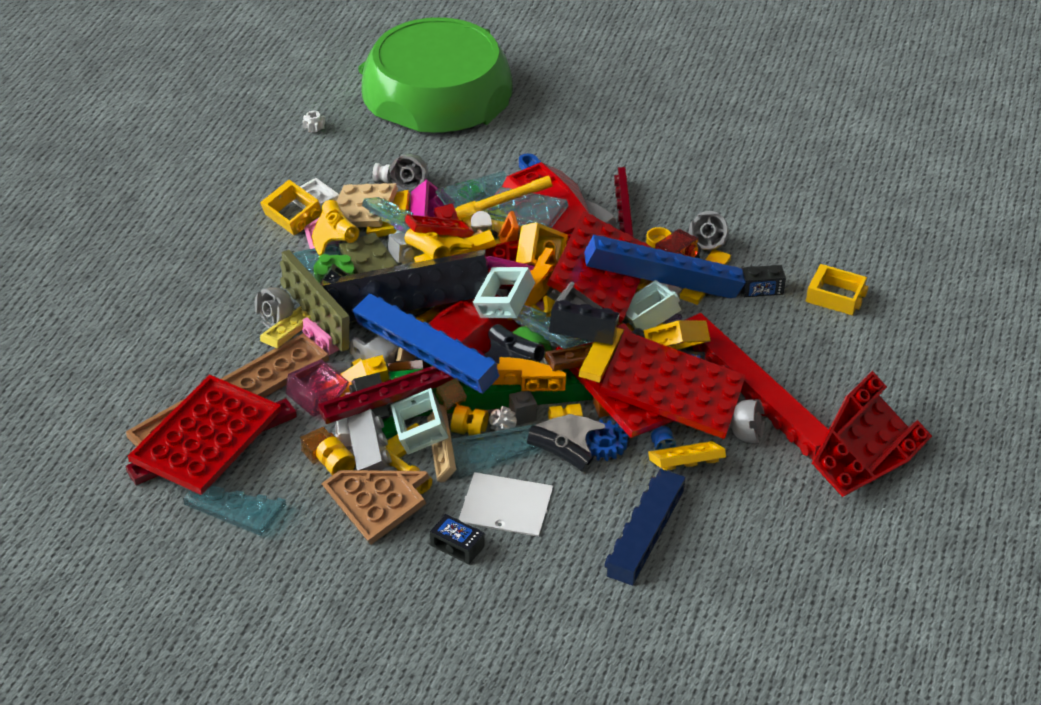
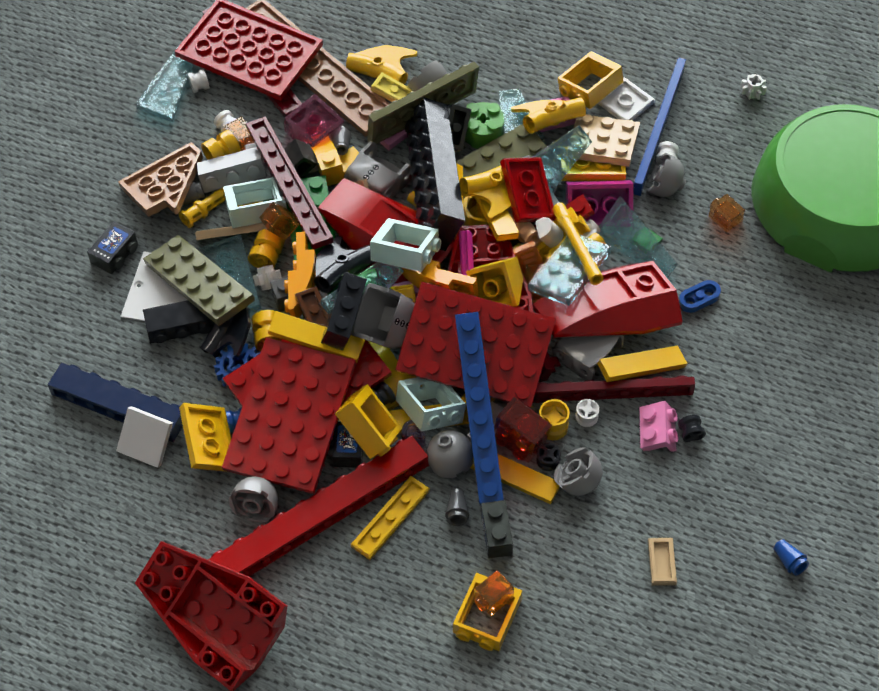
camera: 90 degrees right, 15 degrees up
blue brick [353,294,500,394] -> none
none -> white tile [116,406,173,468]
none -> olive plate [143,235,255,326]
none -> black brick [143,300,214,344]
none -> white wheel [187,69,210,93]
none -> white wheel [214,110,241,134]
none -> yellow pin [346,45,417,84]
none -> yellow tile [351,476,430,560]
none -> light grey cylinder [426,430,474,478]
none -> dark grey cone [445,489,469,526]
none -> clear orange brick [474,570,514,616]
none -> white wheel [575,399,599,427]
none -> yellow tile [597,345,688,382]
none -> tile [633,58,686,196]
none -> bright pink bracket [639,401,678,452]
none -> tan tile [648,538,677,586]
none -> black wheel [678,415,706,442]
none -> clear orange brick [709,194,745,232]
none -> blue cone [773,539,809,576]

